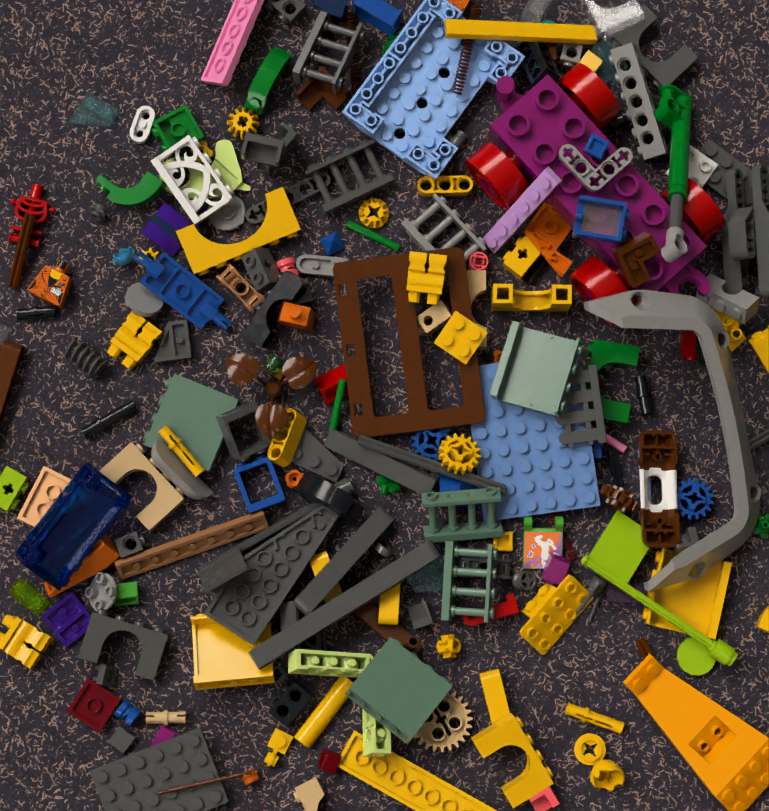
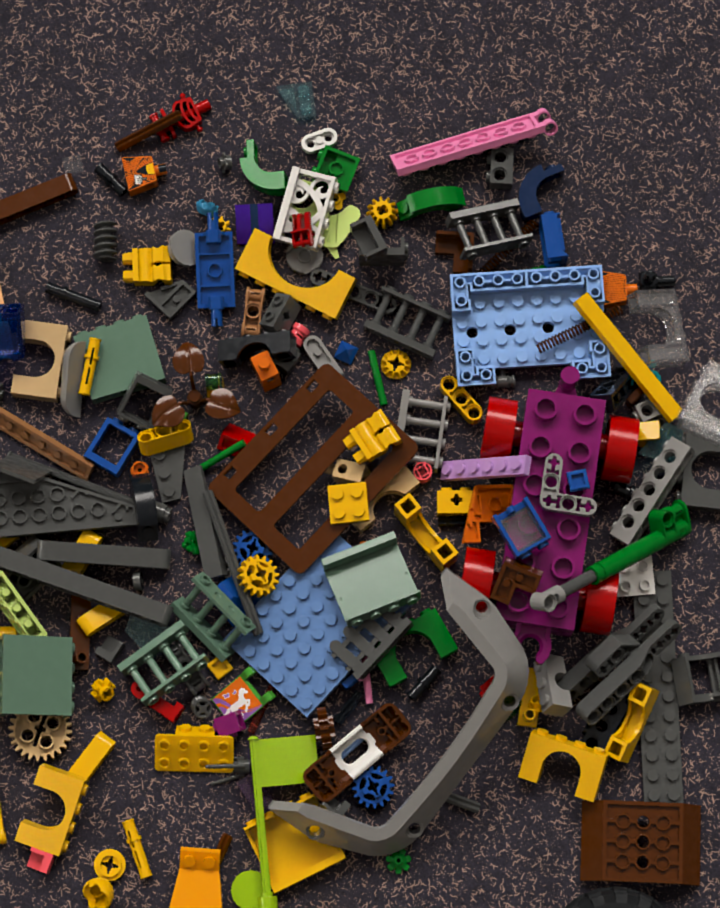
camera: 50 degrees right, 5 degrees down
none -> red arm [290,212,315,249]

